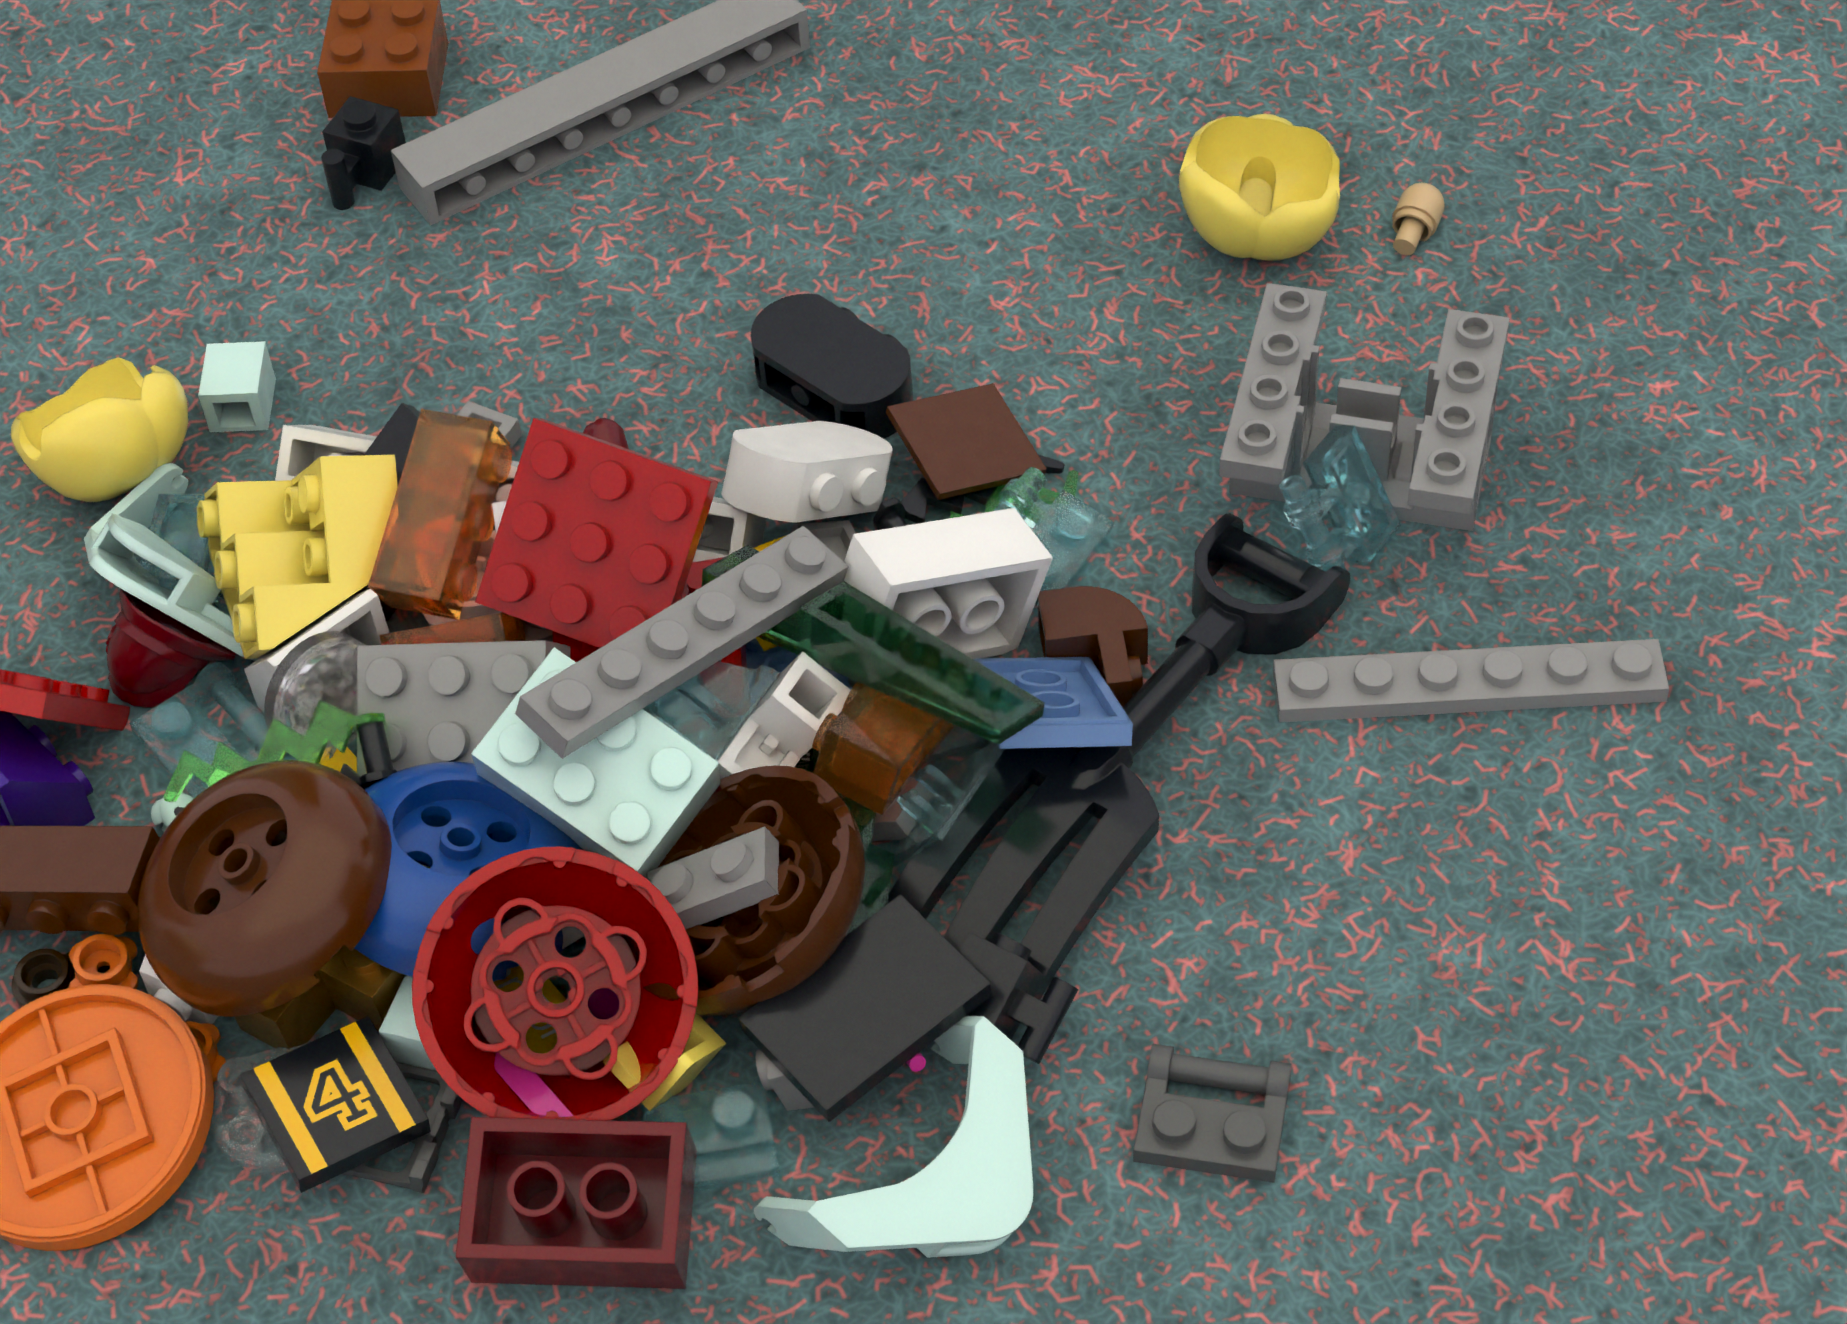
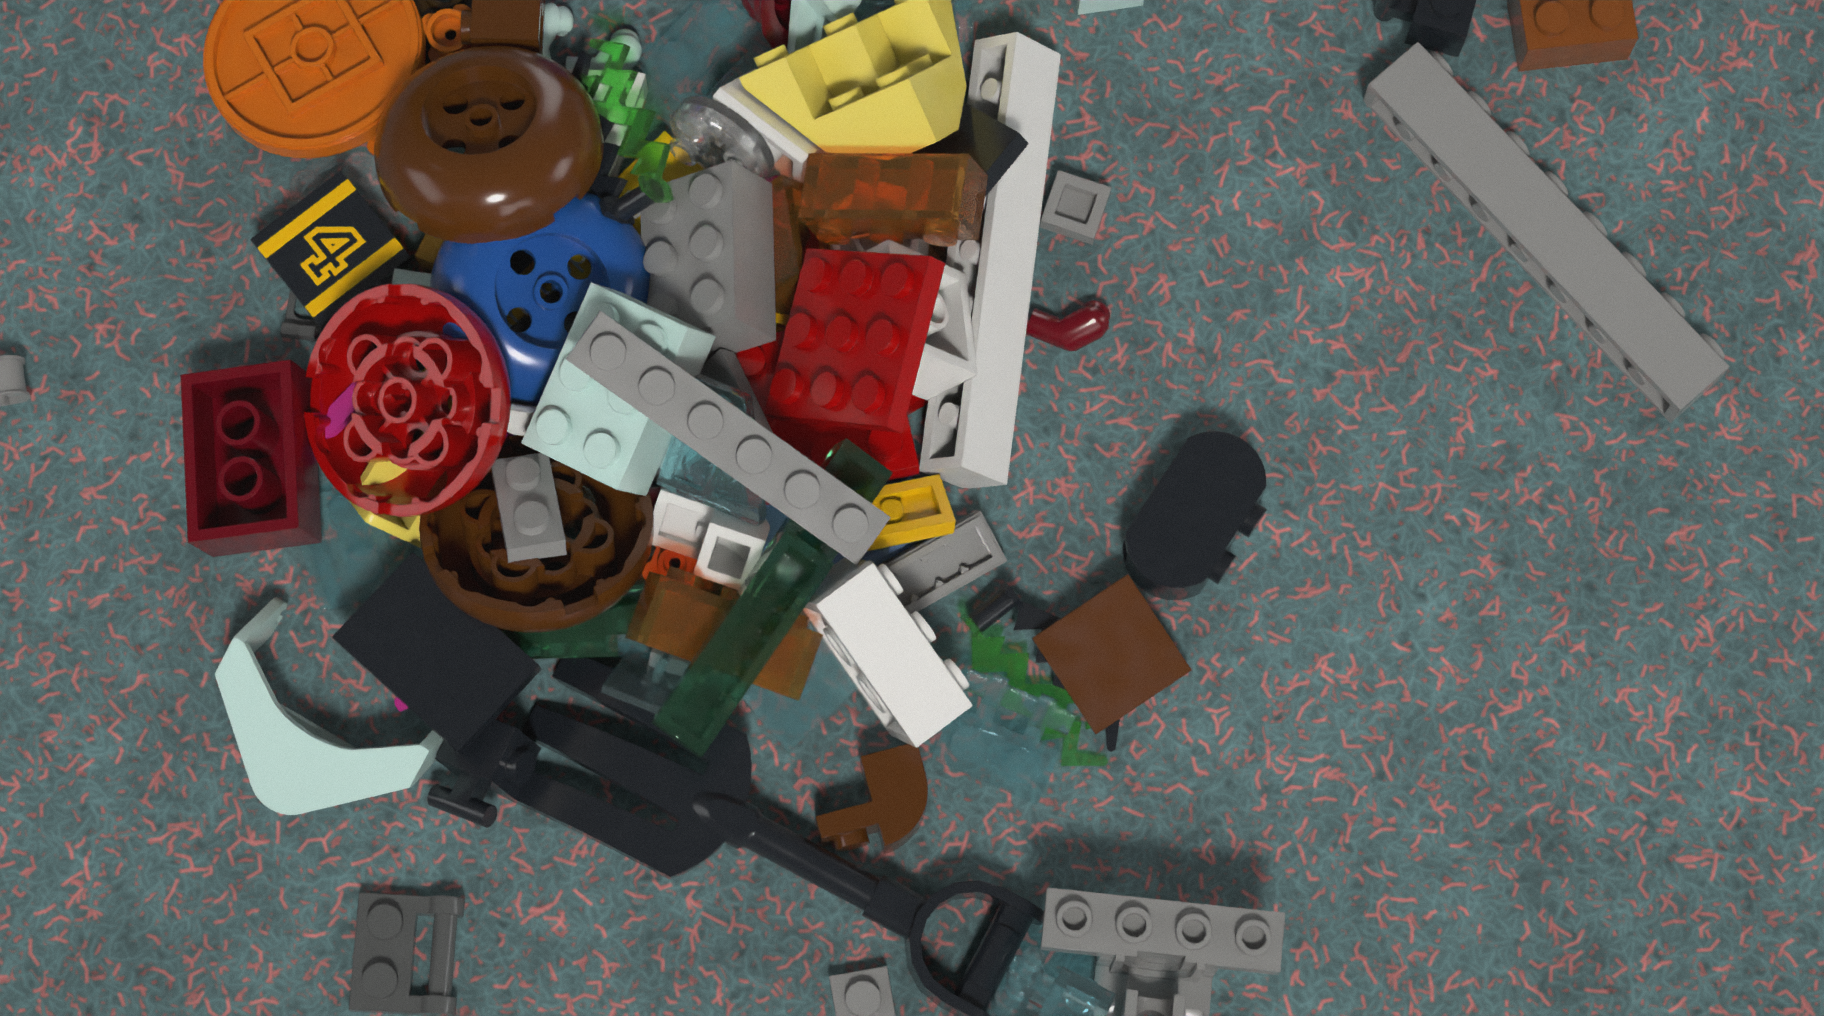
camera: 75 degrees right, 25 degrees up
white brick [721,421,893,523] -> none
medium blue tile [964,657,1133,749] -> none
light yellow piece [1179,114,1340,261] -> none

